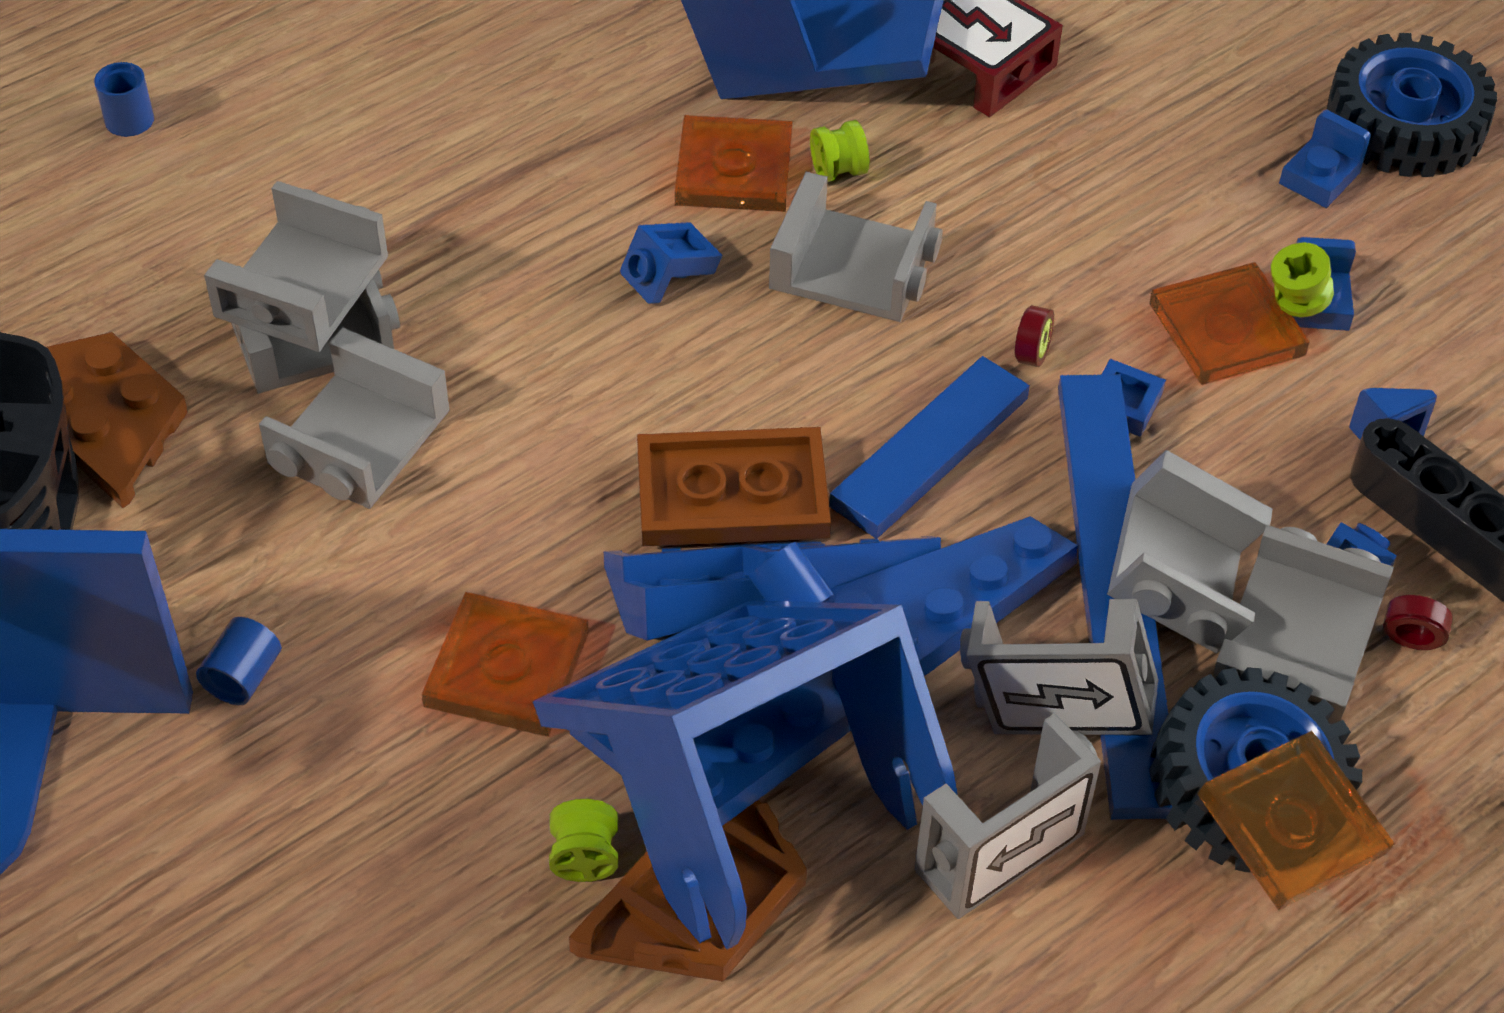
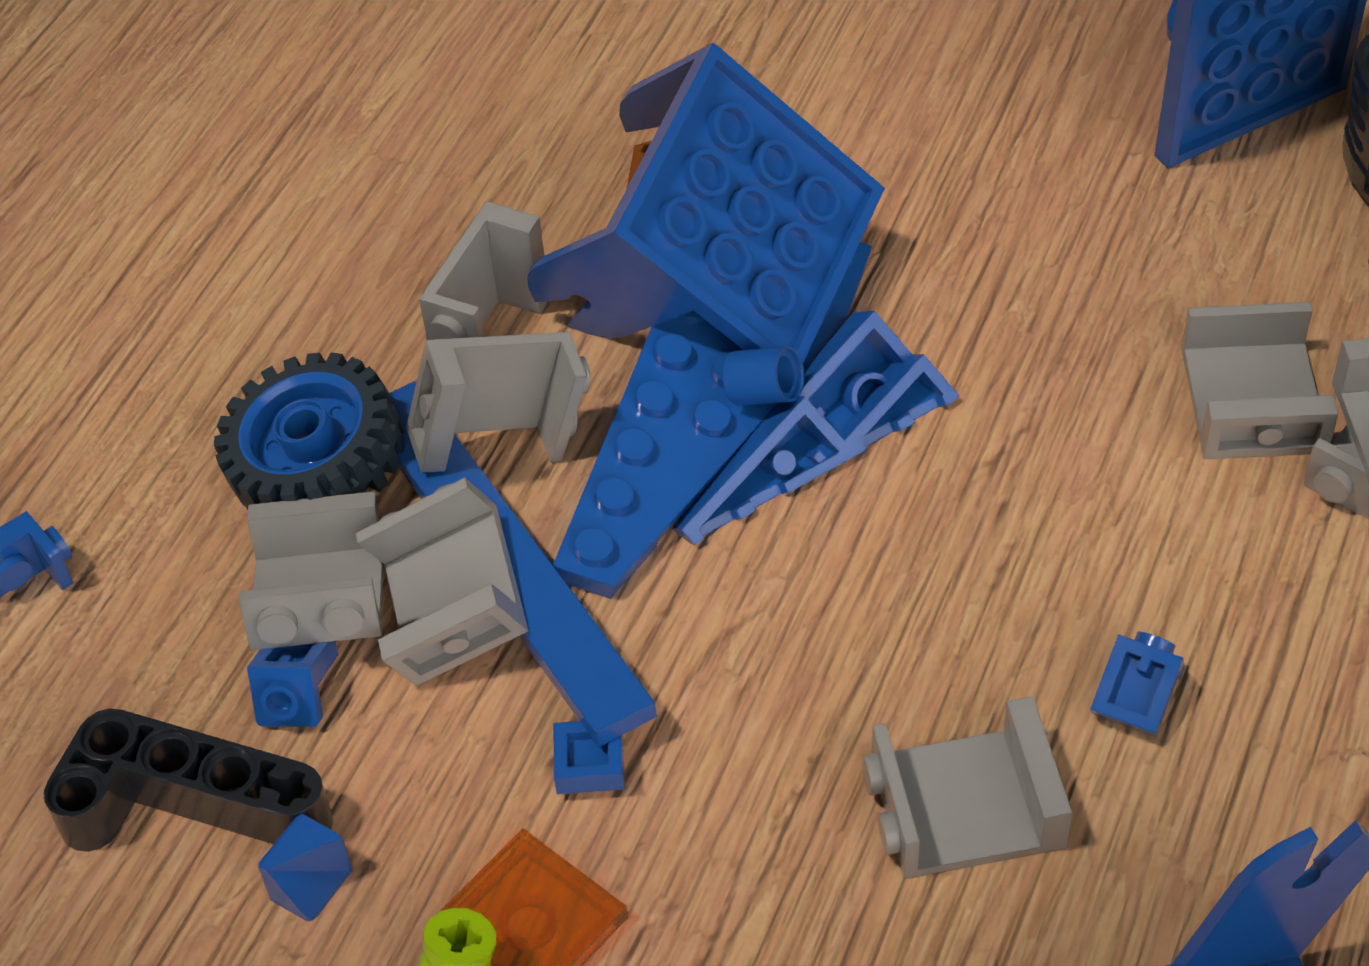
camera: 155 degrees right, 0 degrees up
blue beam [196,617,282,705] -> none
clear orange tile [421,592,589,737] -> none
dark orange plate [637,427,831,547] -> none
clear orange tile [675,115,793,212] -> none
lime wheel [810,120,870,182] -> none
blue tile [829,356,1030,539] -> none
dark red tile [1015,305,1054,367] -> none
clear orange tile [1197,730,1395,911] -> none
dark red tile [1383,595,1453,650] -> none

